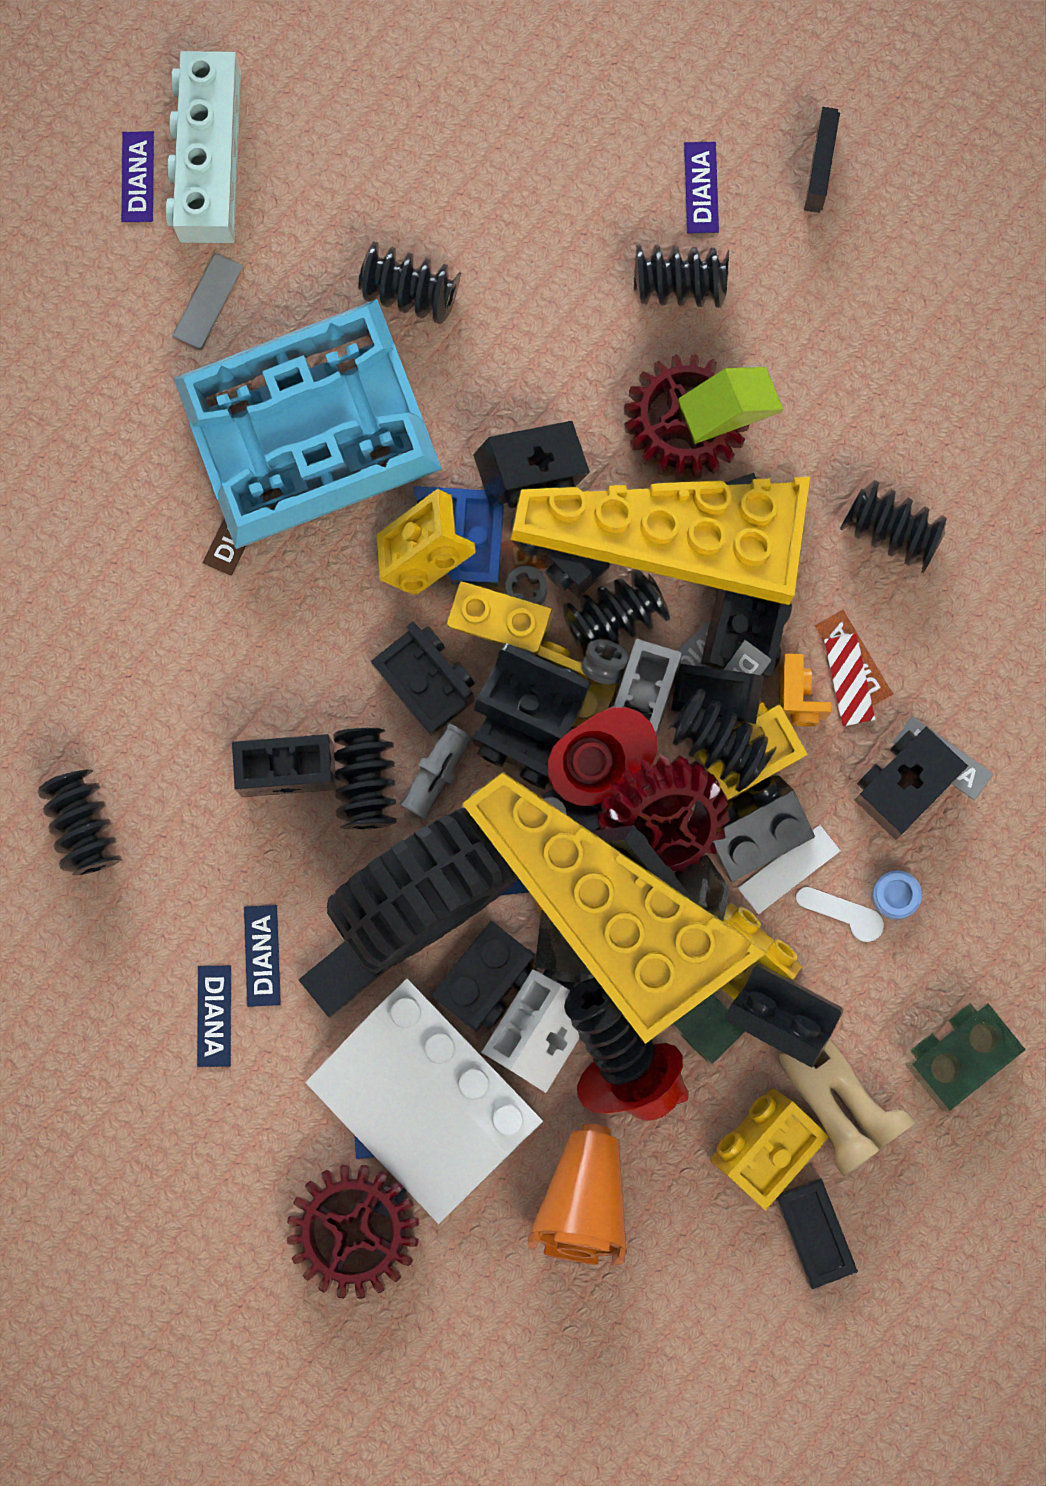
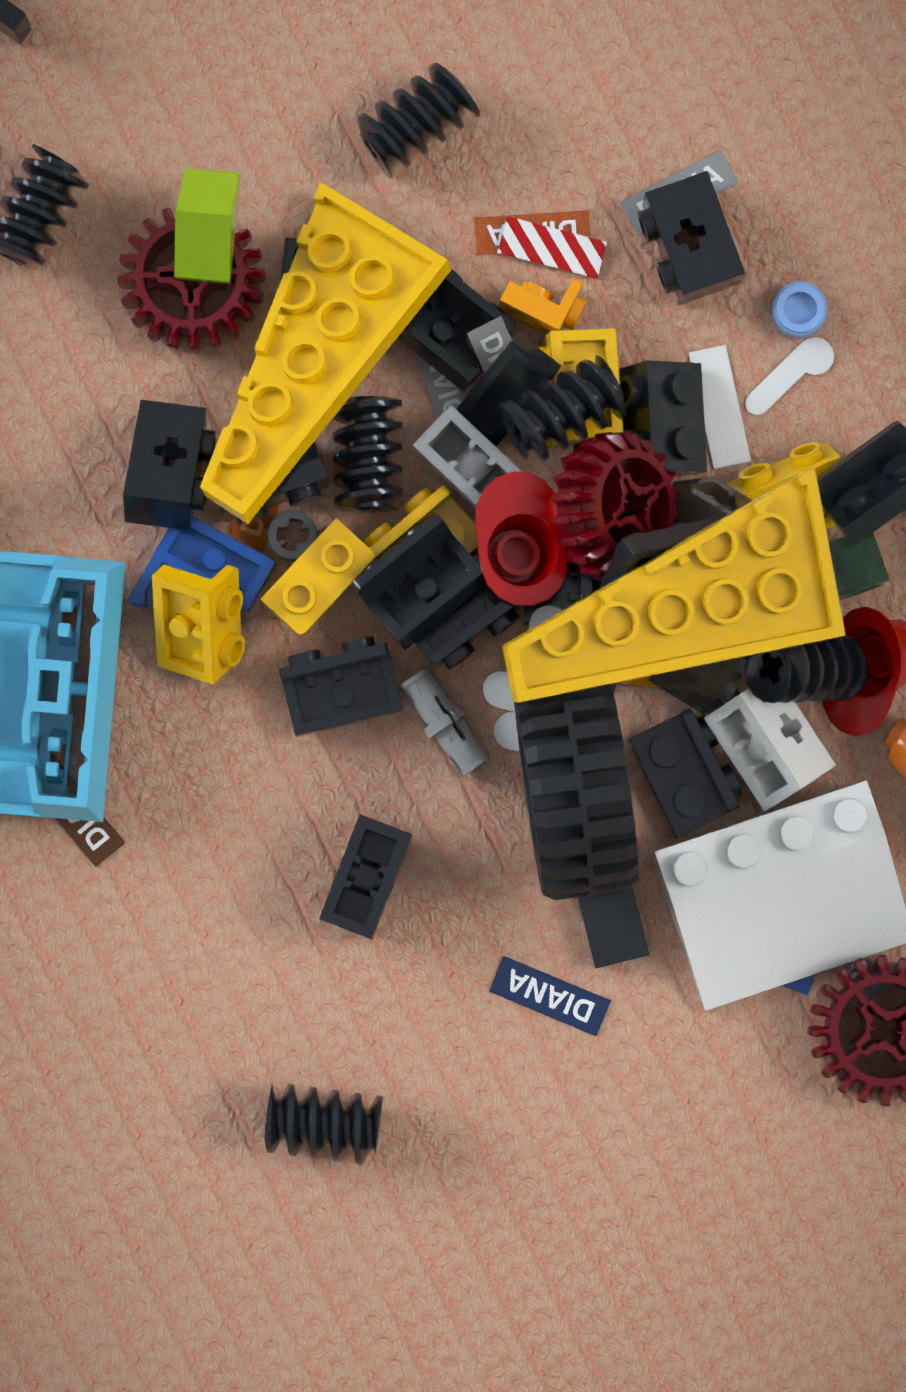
camera: 70 degrees left, 5 degrees up
dark blue sticker [197,965,231,1067] -> none
black piece [333,728,397,830] -> none
dark grey bush [581,639,629,685] -> none

